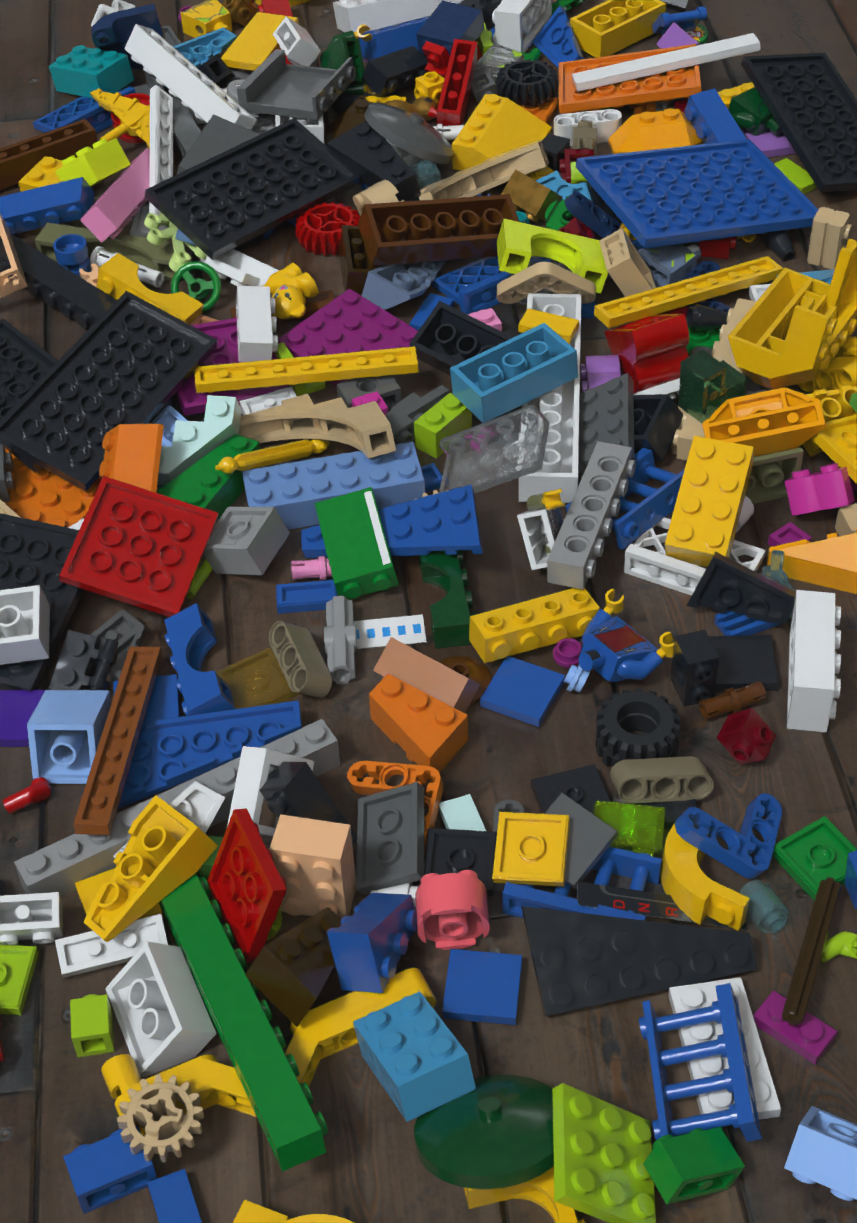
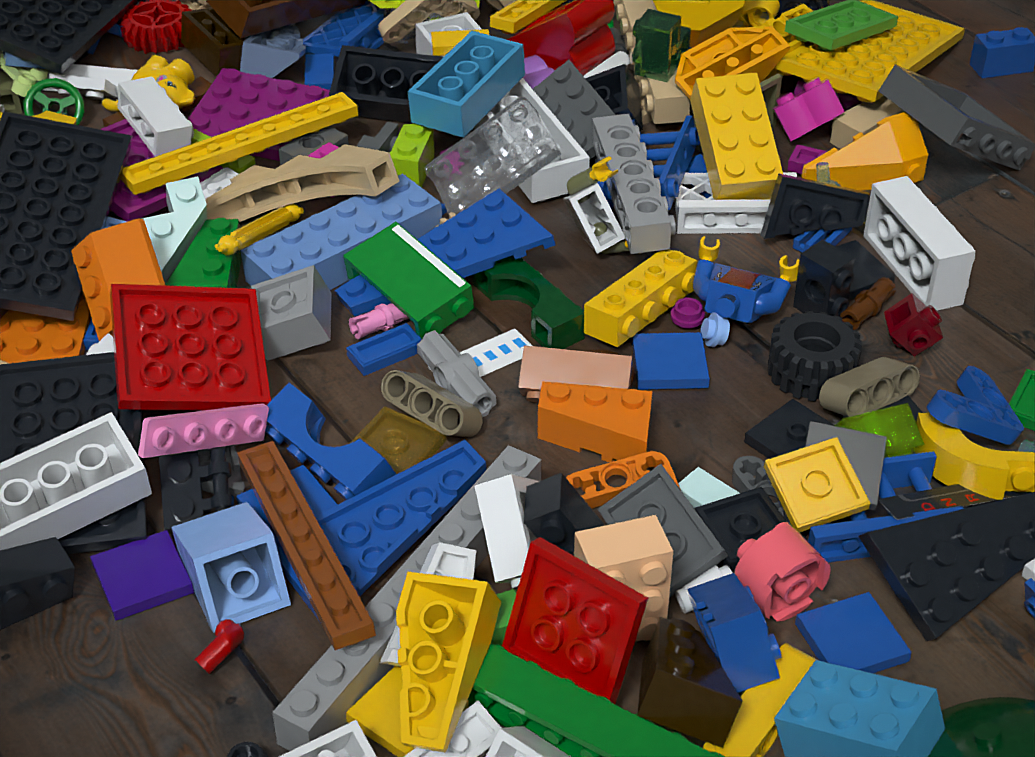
camera: 30 degrees left, 5 degrees down
none -> bright pink bracket [138,403,269,458]

